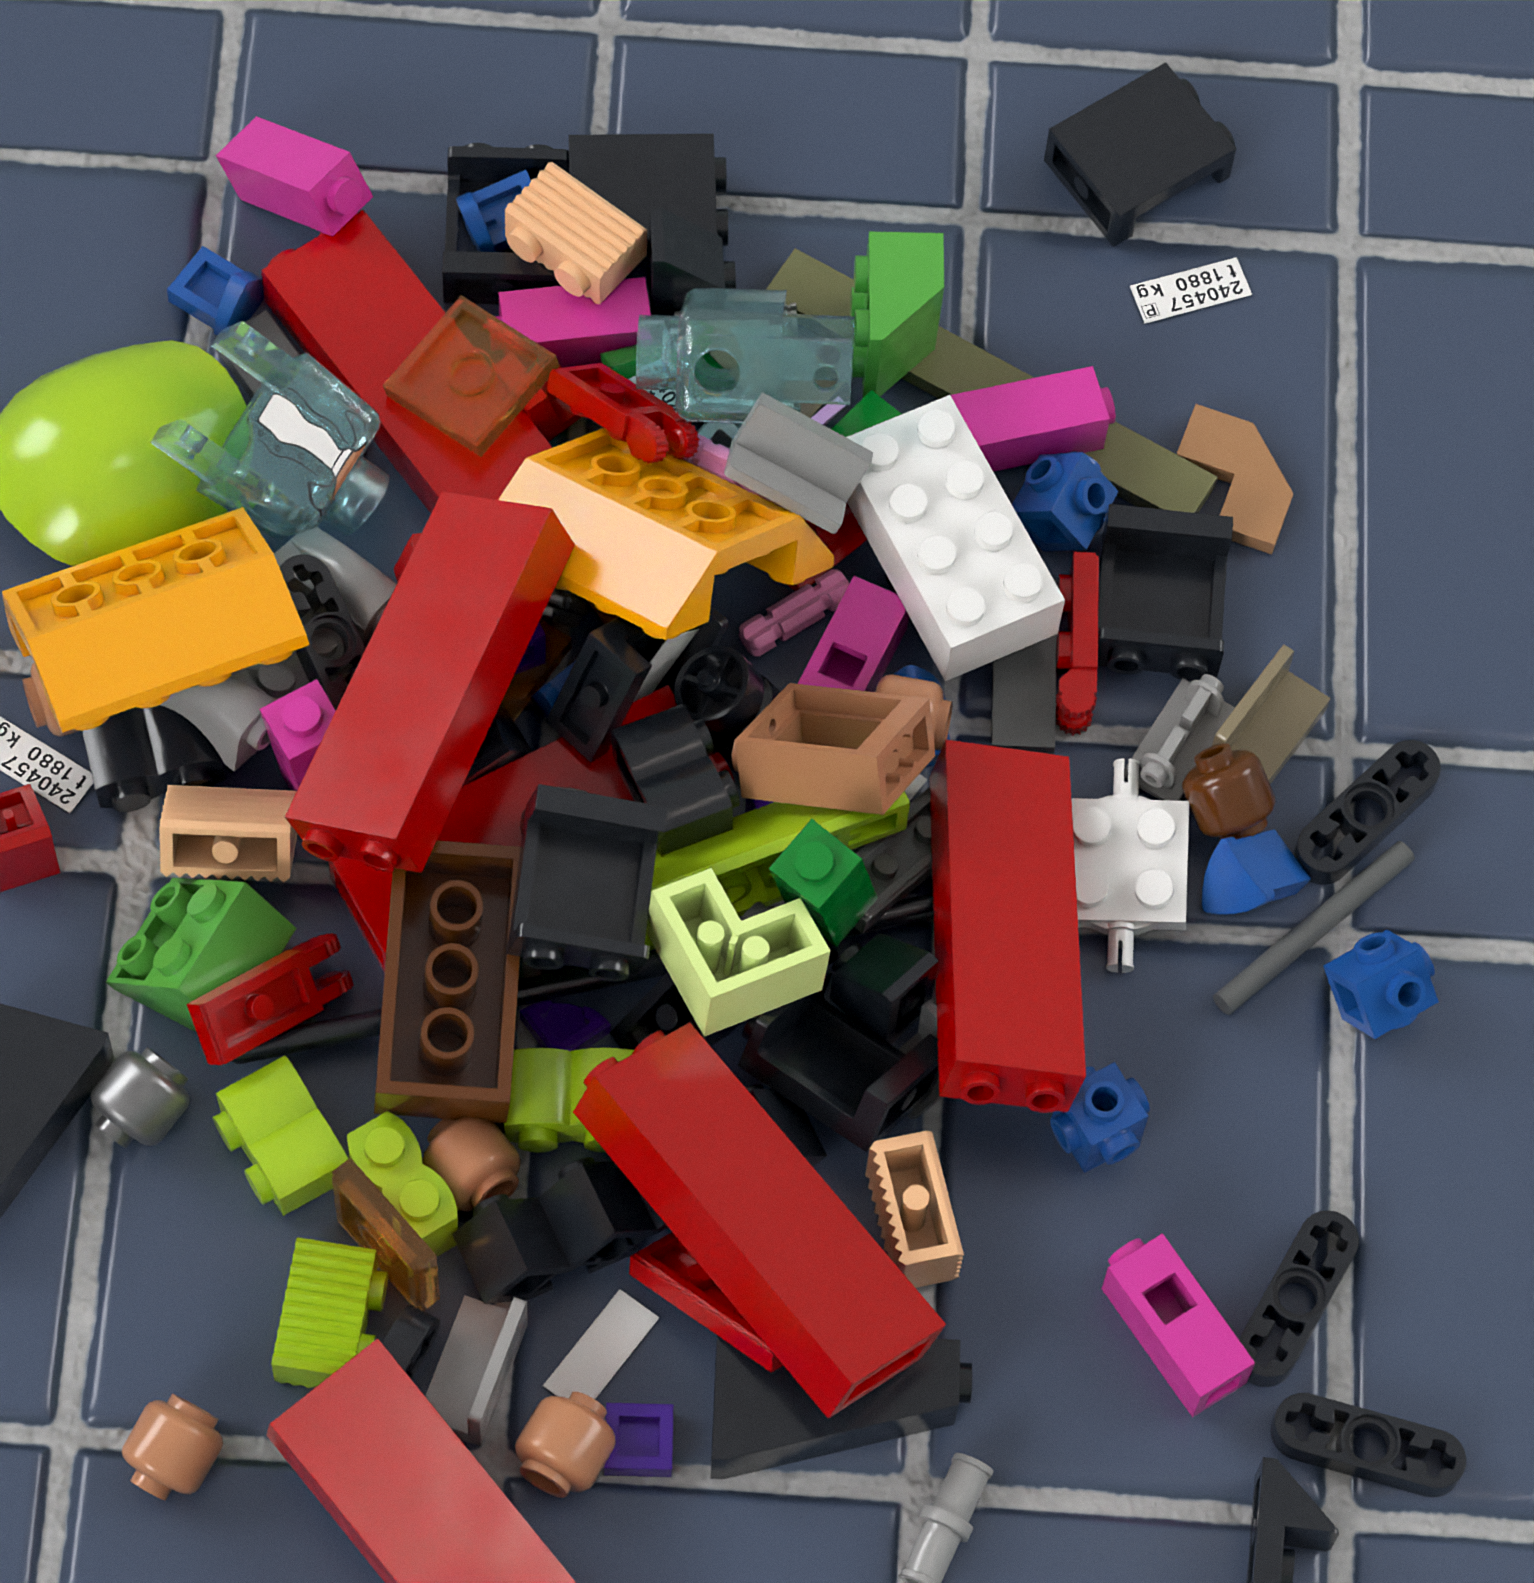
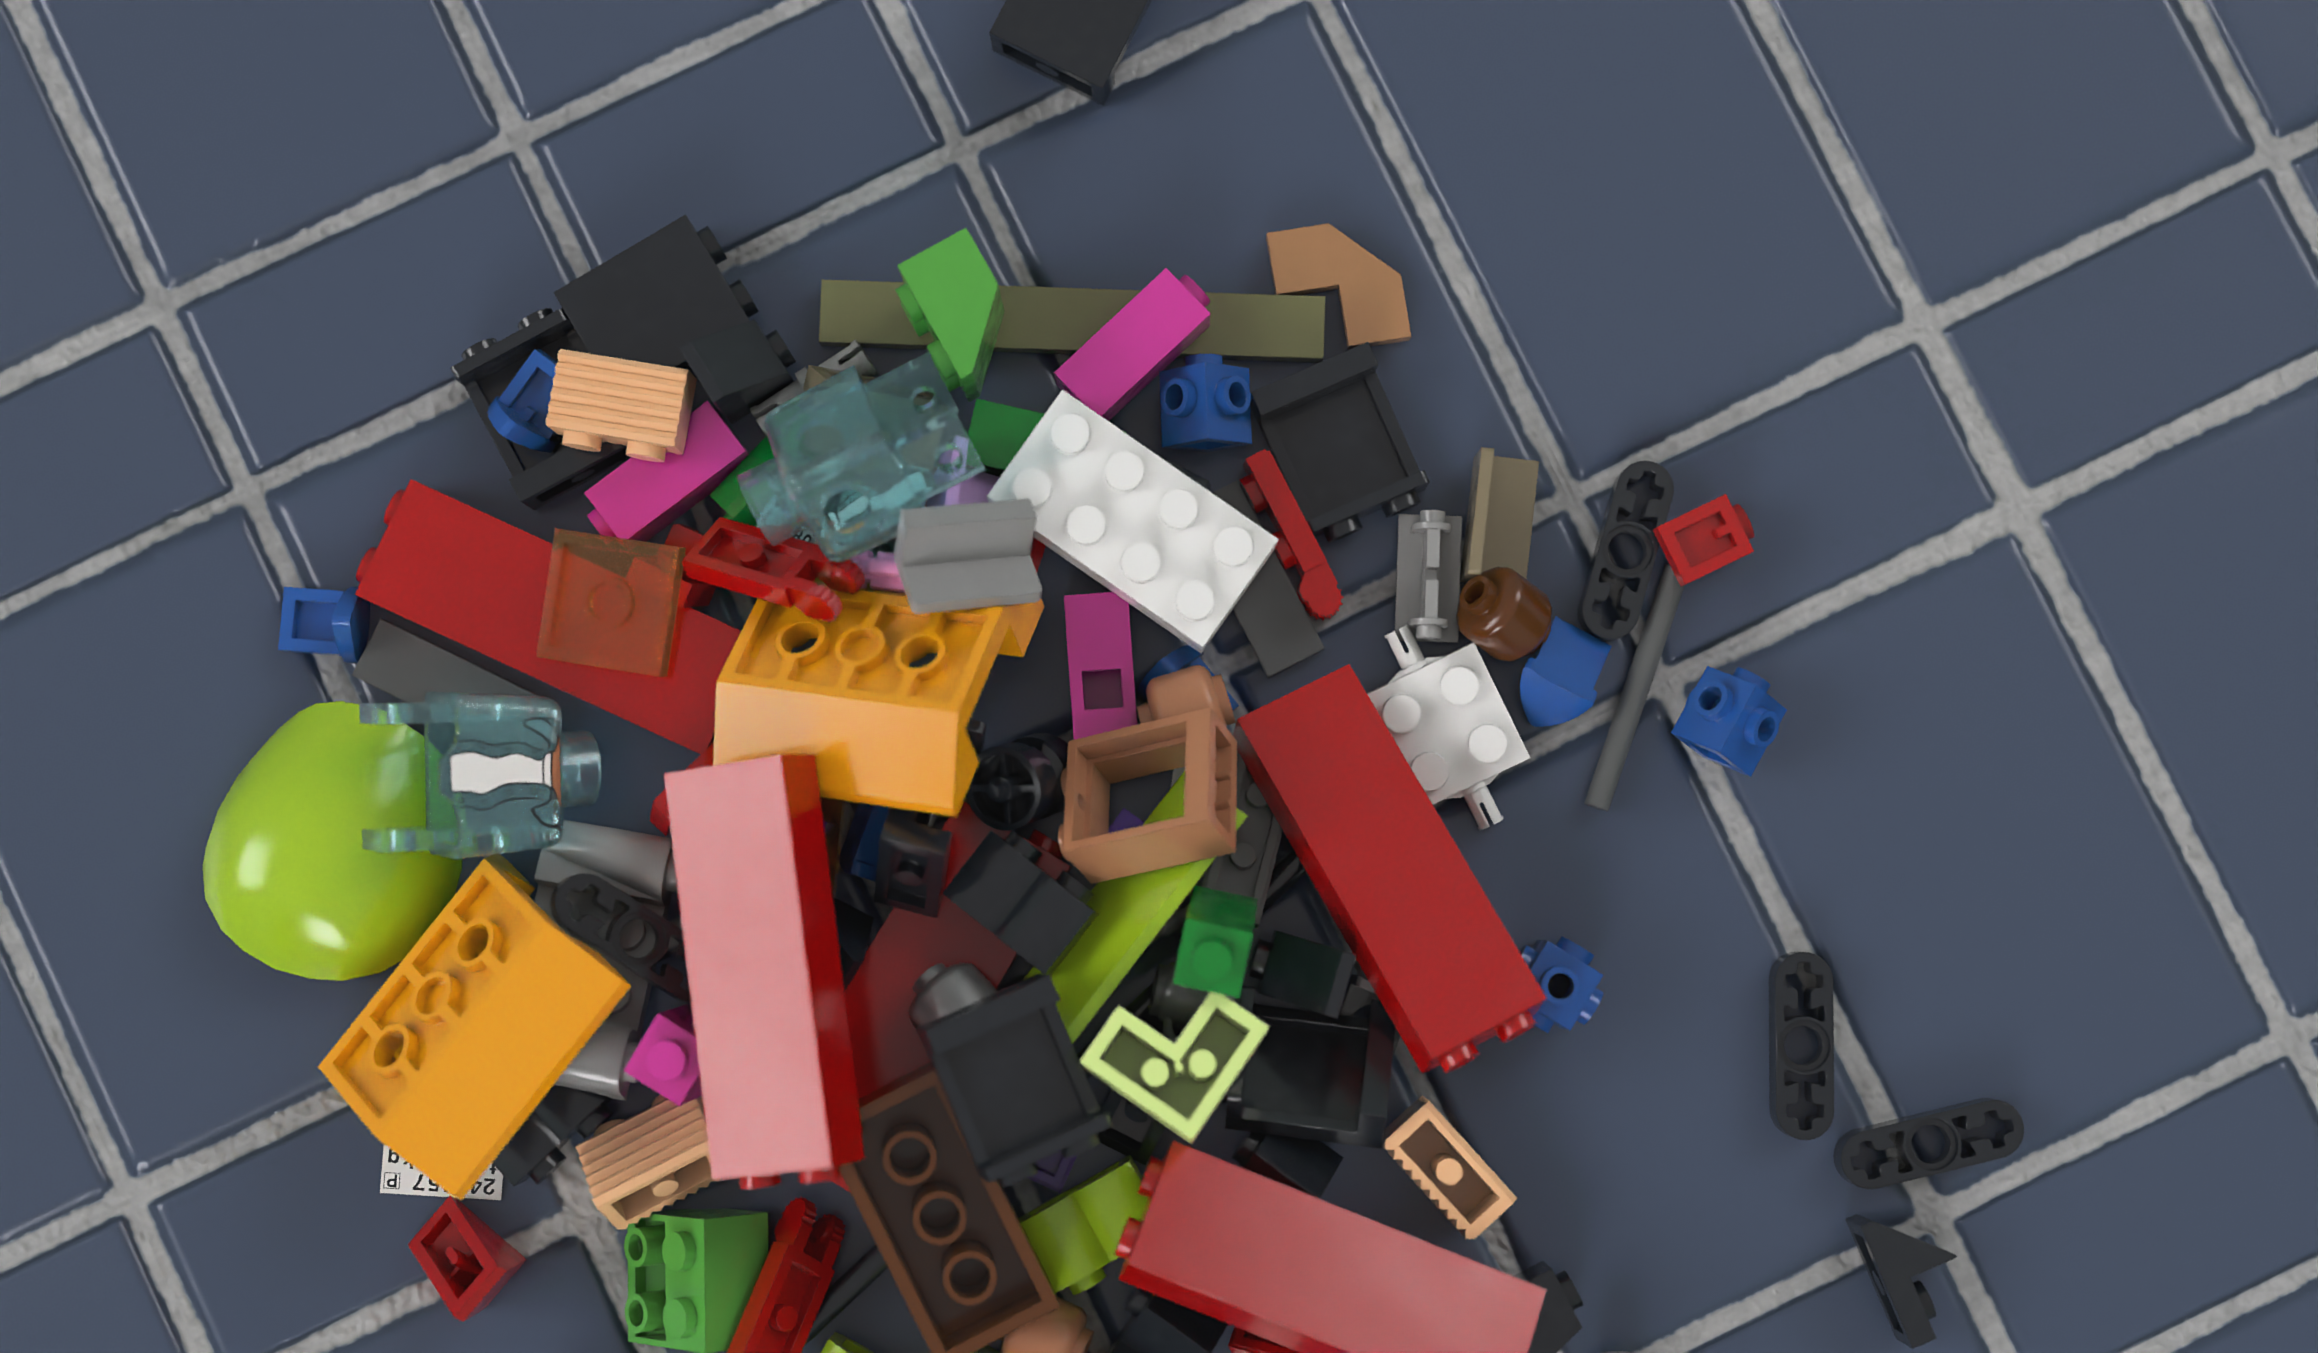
camera: 25 degrees left, 20 degrees up
dark pink brick [215,116,373,237] -> none
bright pink axle [739,569,850,656] -> none
dark pink brick [1101,1233,1255,1418] -> none
white sticker [1130,257,1252,324] -> none
none -> red bracket [1653,494,1754,587]

